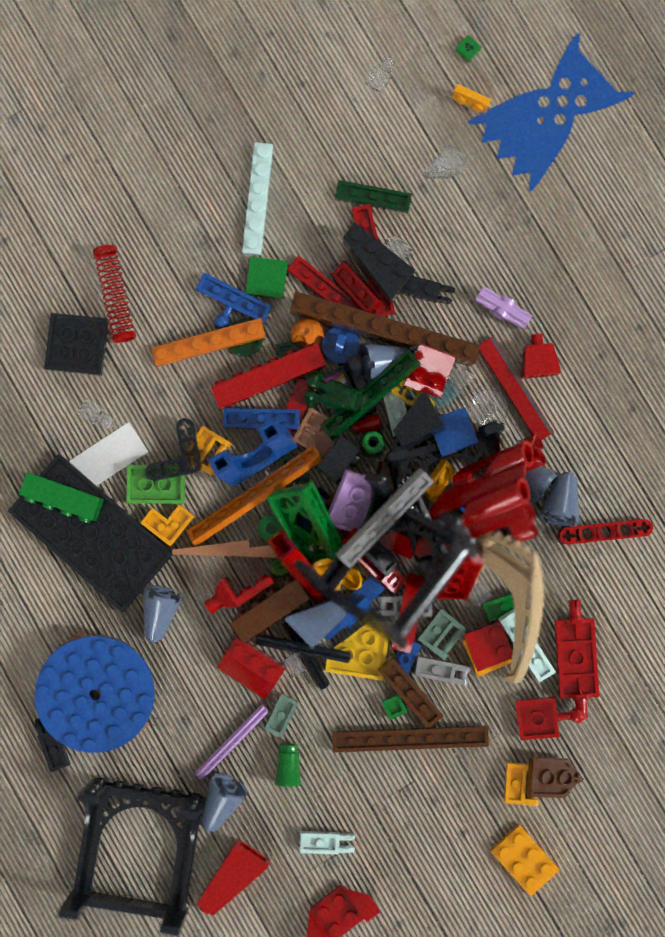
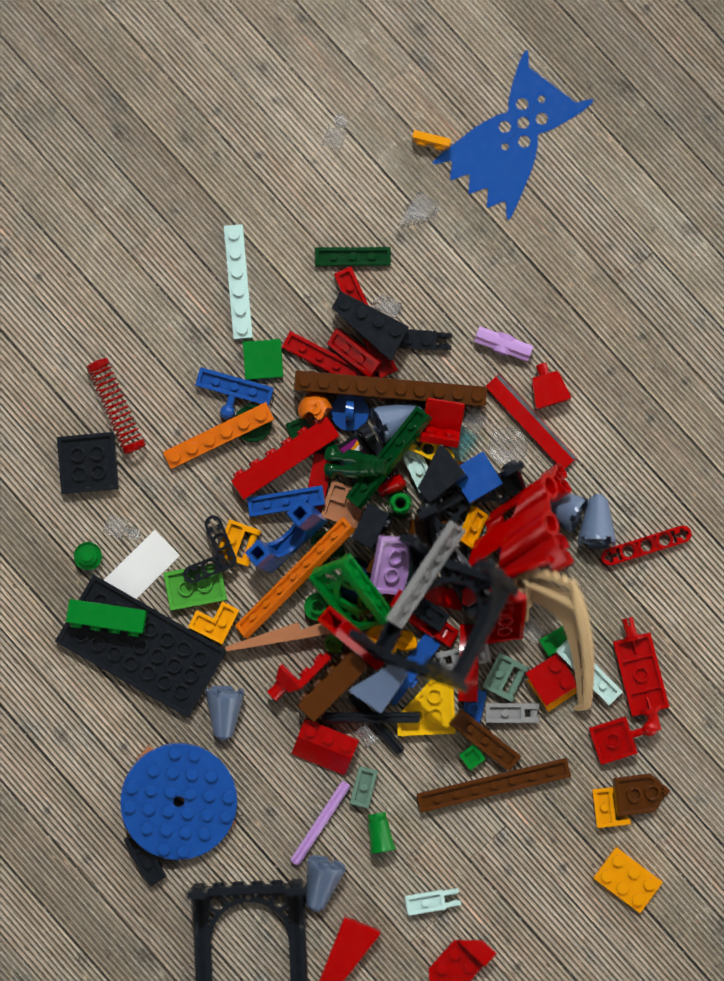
camera: 10 degrees left, 0 degrees up
green tile [455,35,482,63] -> none
none -> green plate [74,542,103,570]
none -> red bar [505,556,553,577]

